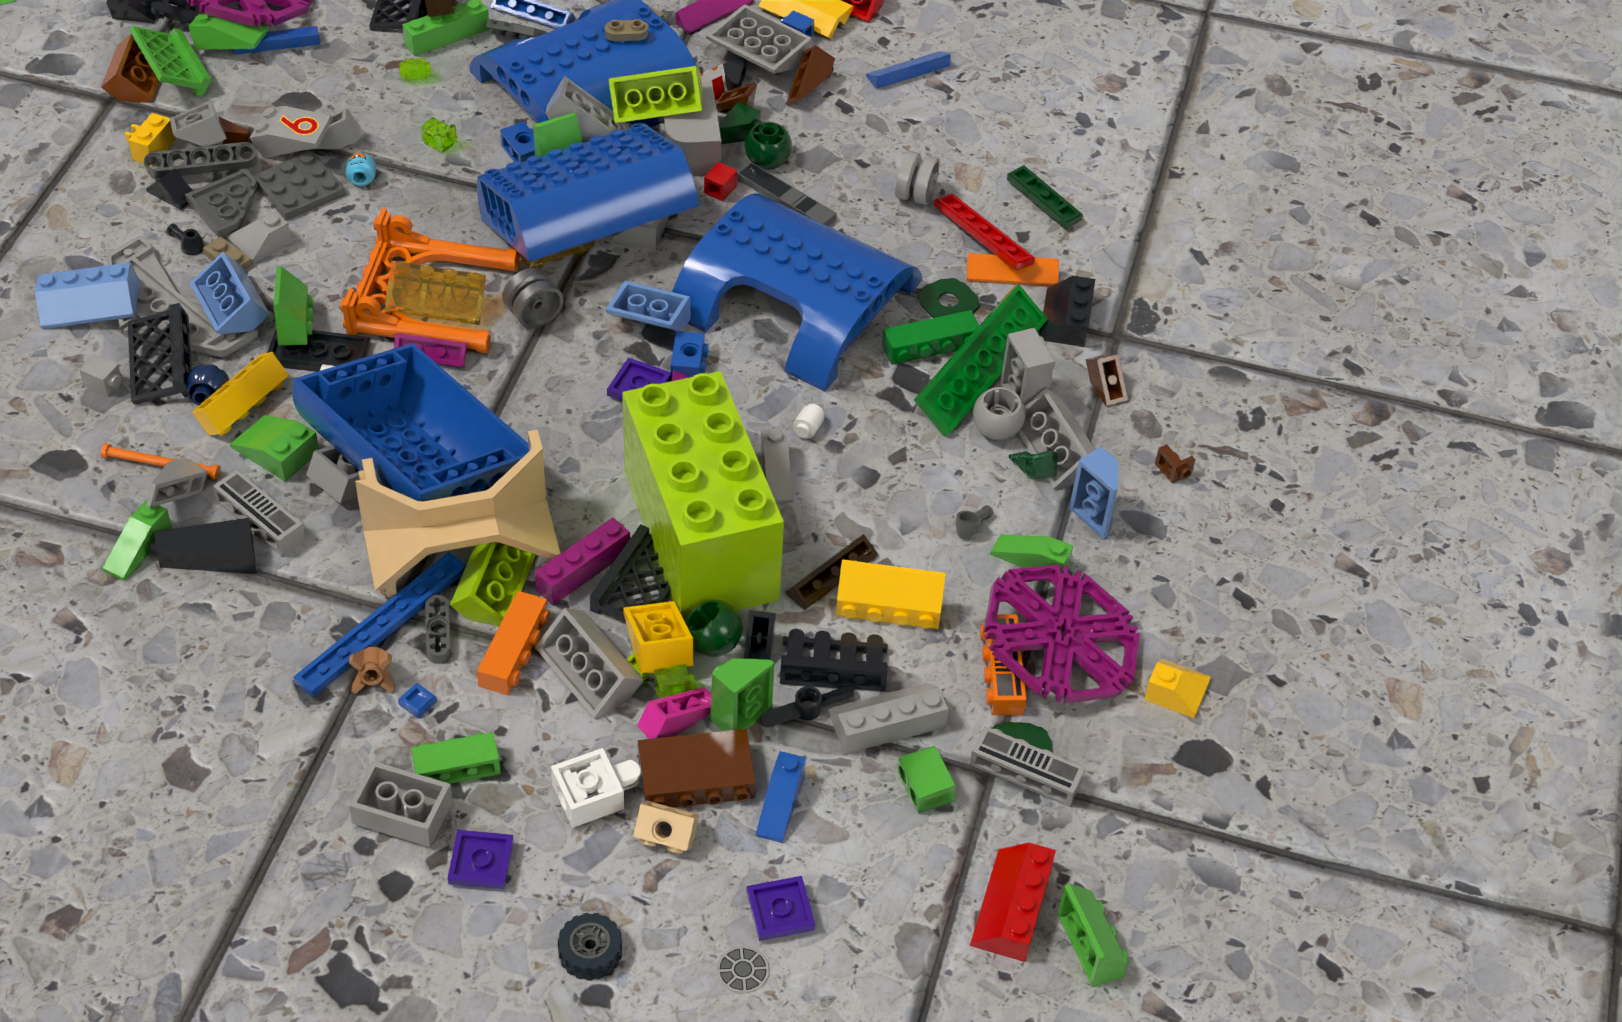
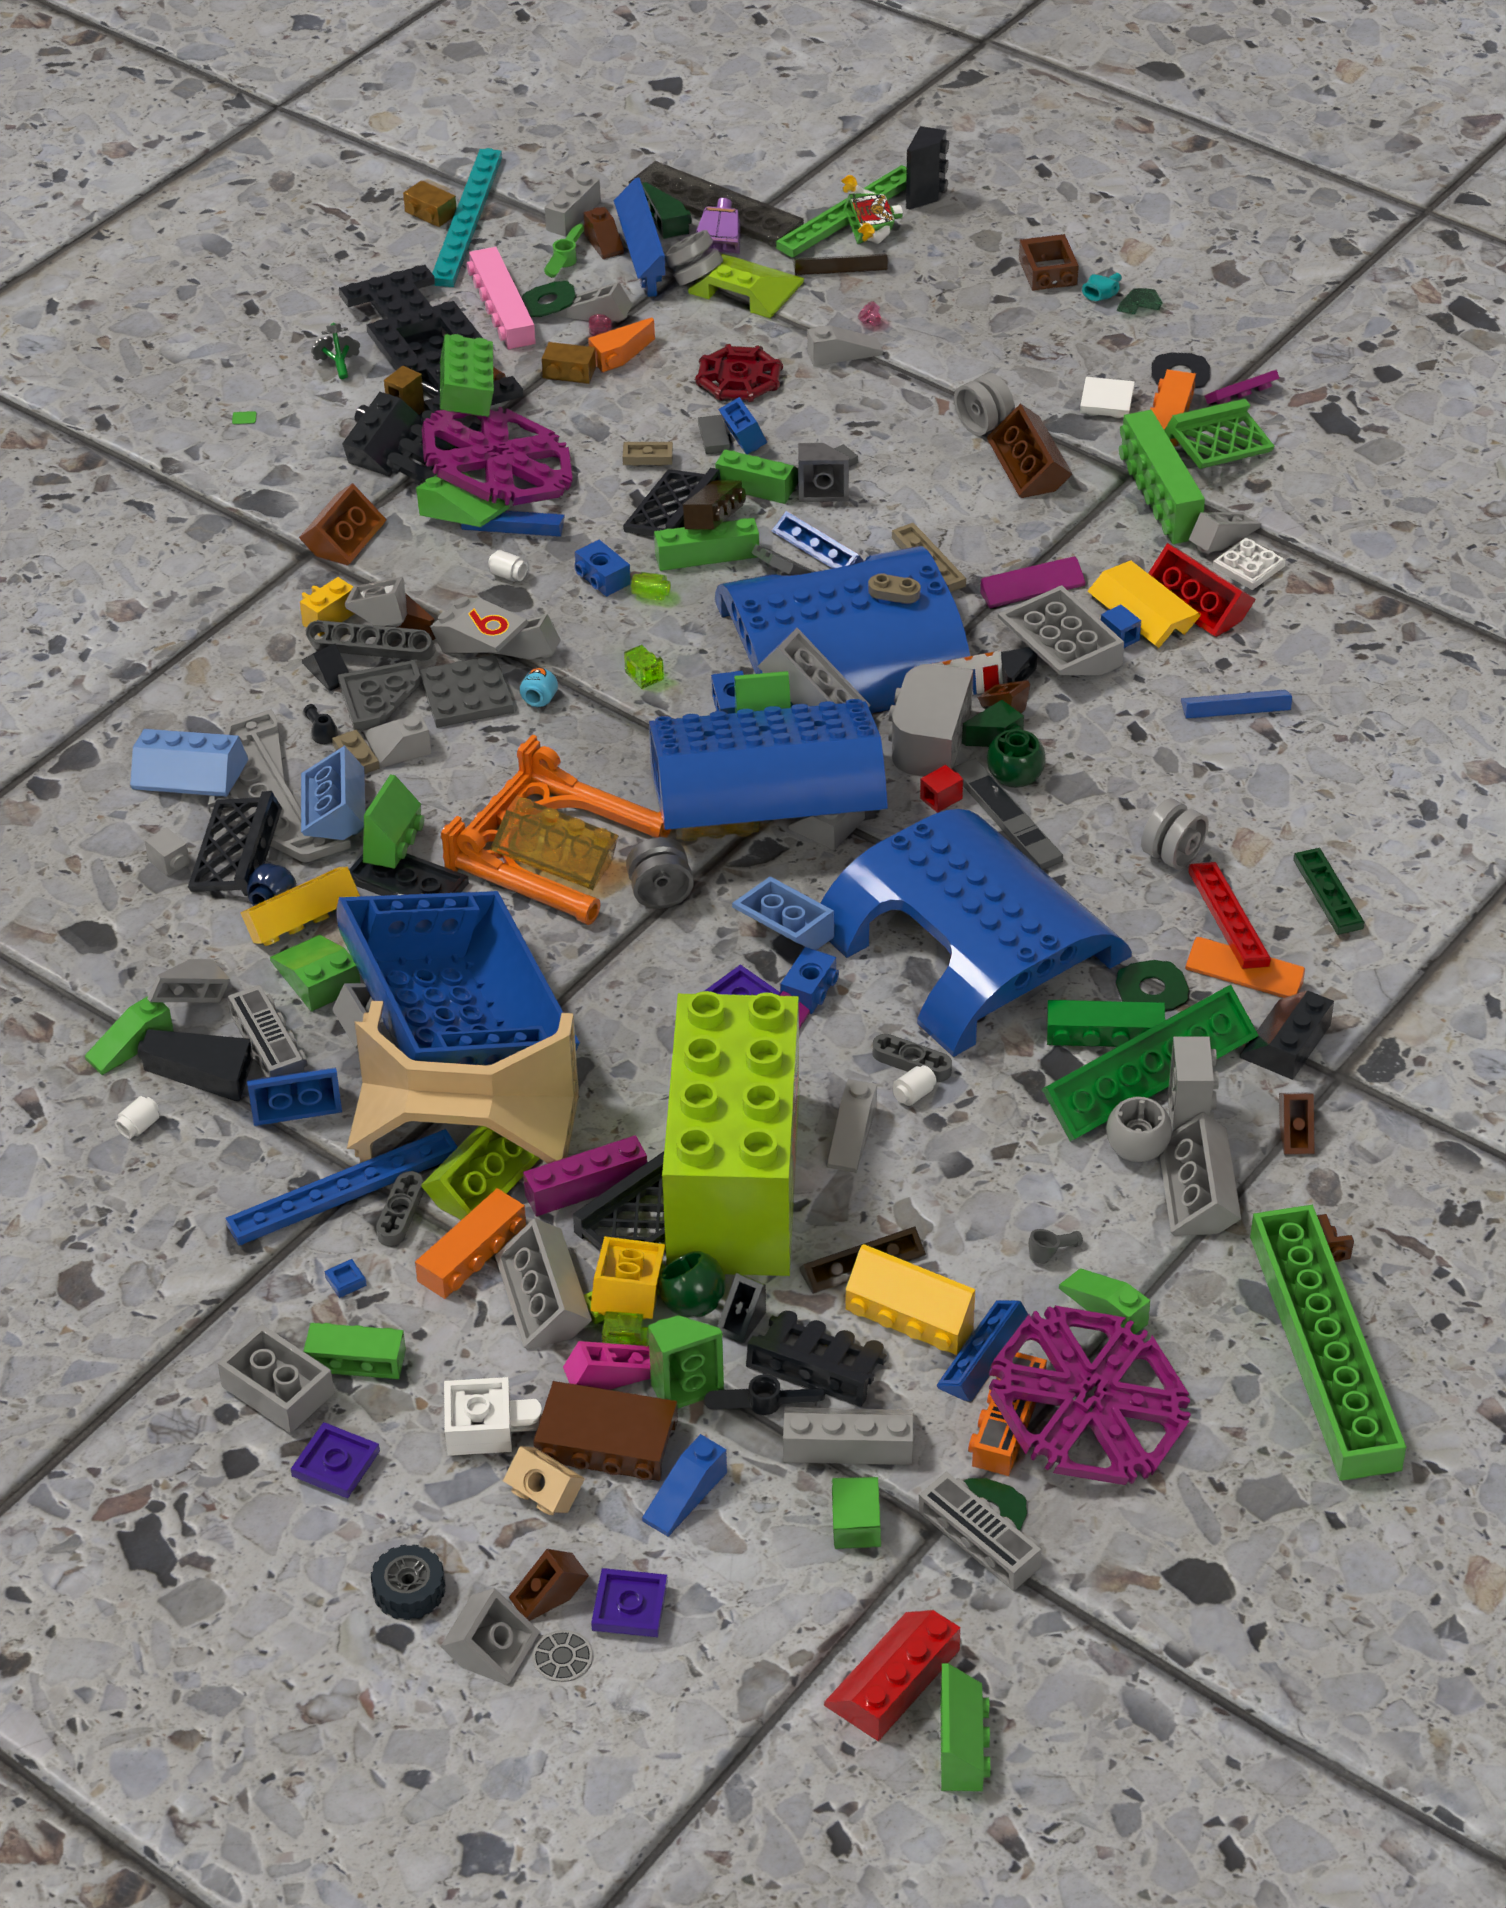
camera: 25 degrees right, 5 degrees down
orange bar [101,443,221,480] -> none
bright green fence [130,25,211,97] -> none
medium nougat brick [349,647,394,694] -> none
magenta plate [394,333,468,367] -> none
lime slope [609,66,703,123] -> none
reddish brown slope [786,45,835,106] -> none
clear green slope [1009,450,1058,479] -> none
medium blue slope [1069,446,1118,539] -> none
yellow slope [1144,658,1211,718] -> none
none -> white brick [115,1096,159,1139]
none -> blue slope [247,1067,342,1126]
none -> light grey slope [440,1588,540,1685]
none -> white brick [488,550,528,582]
none -> reddish brown slope [509,1549,589,1621]
none -> blue brick [574,539,631,597]
none -> dark grey beam [872,1034,952,1082]
none -> blue slope [936,1300,1029,1402]
none -> bright green brick [1250,1204,1406,1481]

